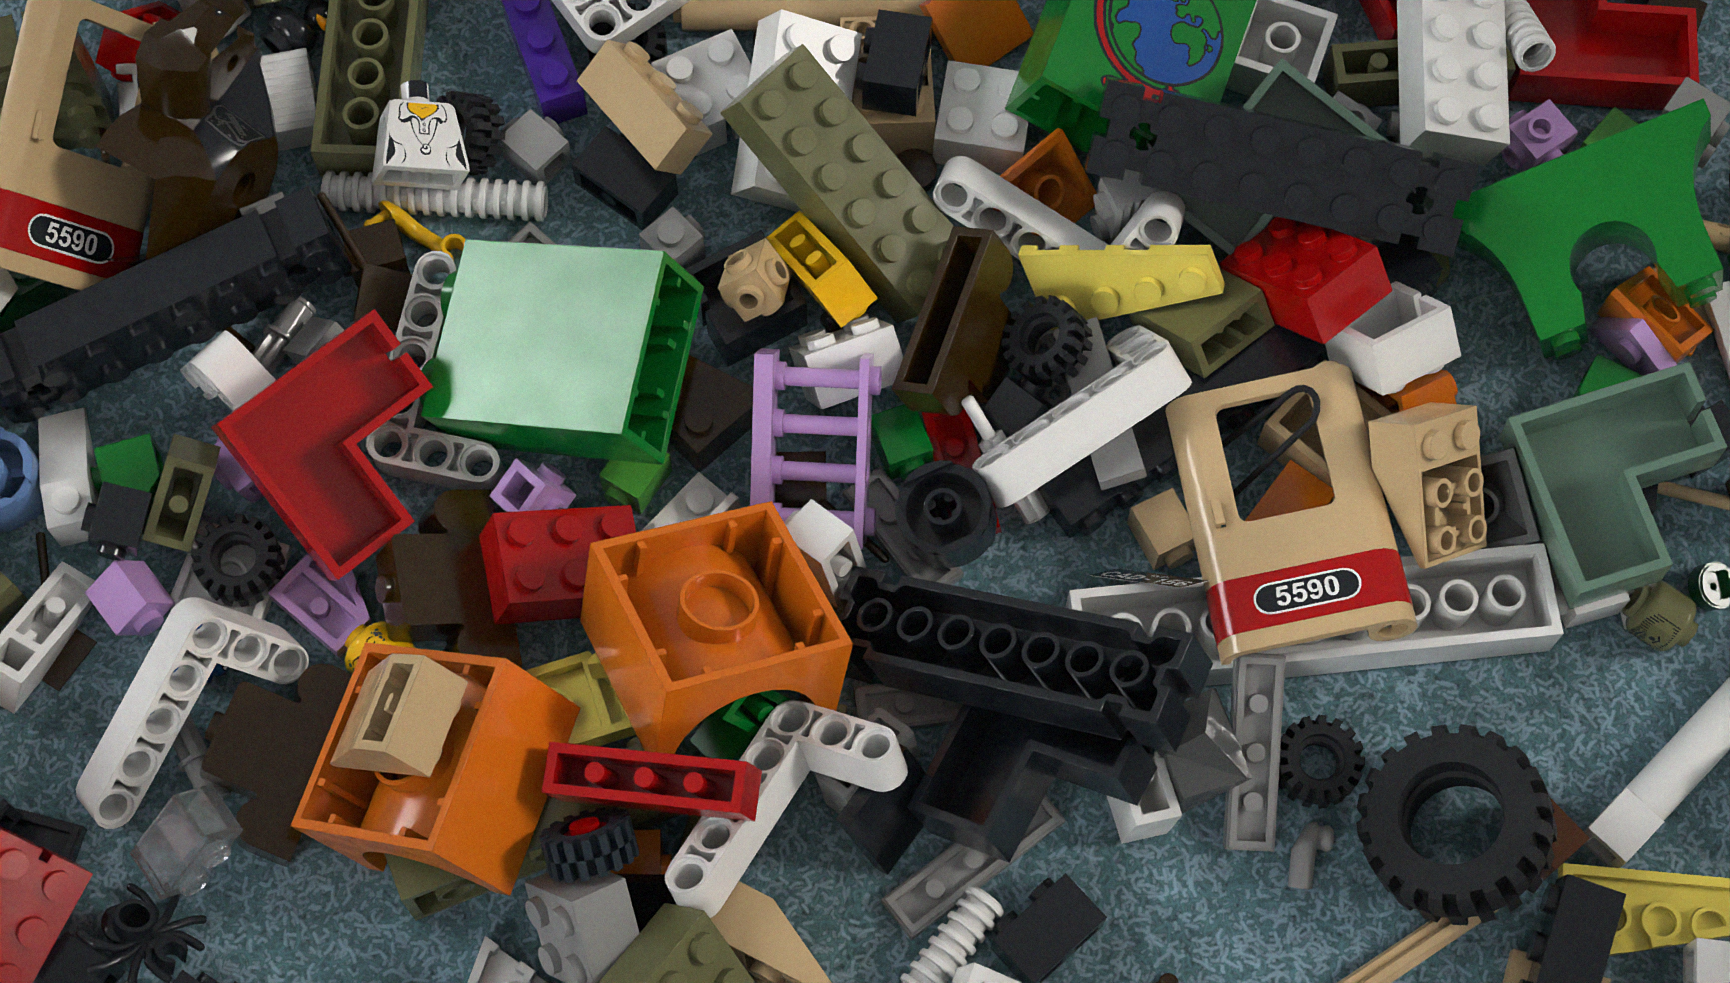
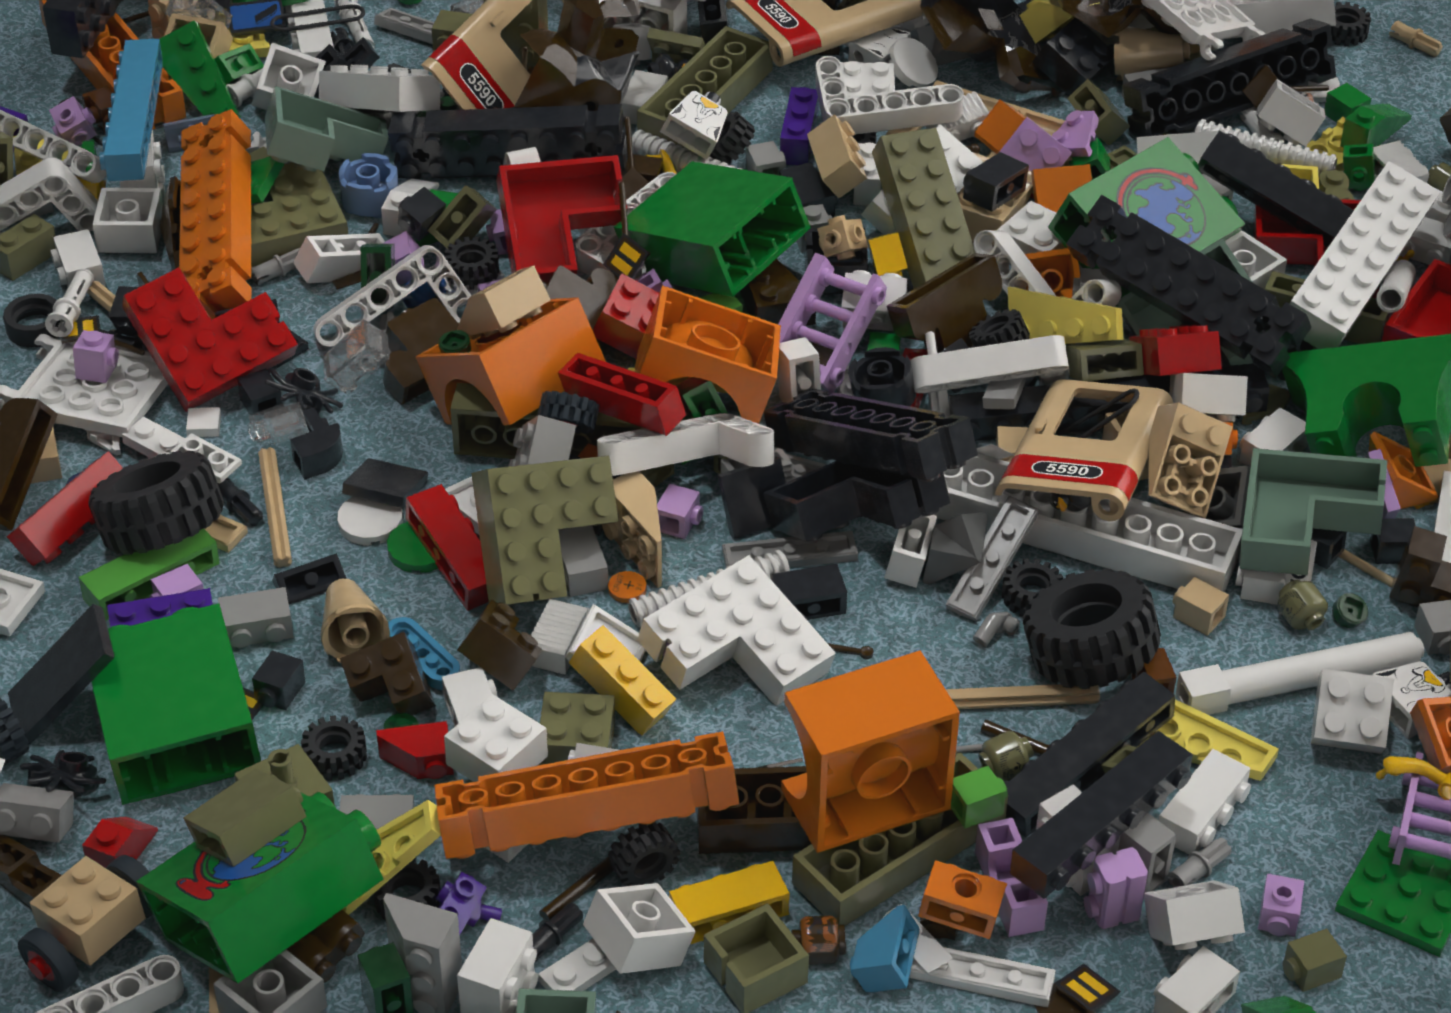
camera: 30 degrees right, 25 degrees down
none -> dark green brick [360,244,395,308]
none -> dark green tile [438,330,472,353]
none -> piece [603,182,651,279]
none -> lavender brick [657,483,703,539]
none -> tan brick [1173,577,1229,636]
none -> white brick [1239,408,1308,467]

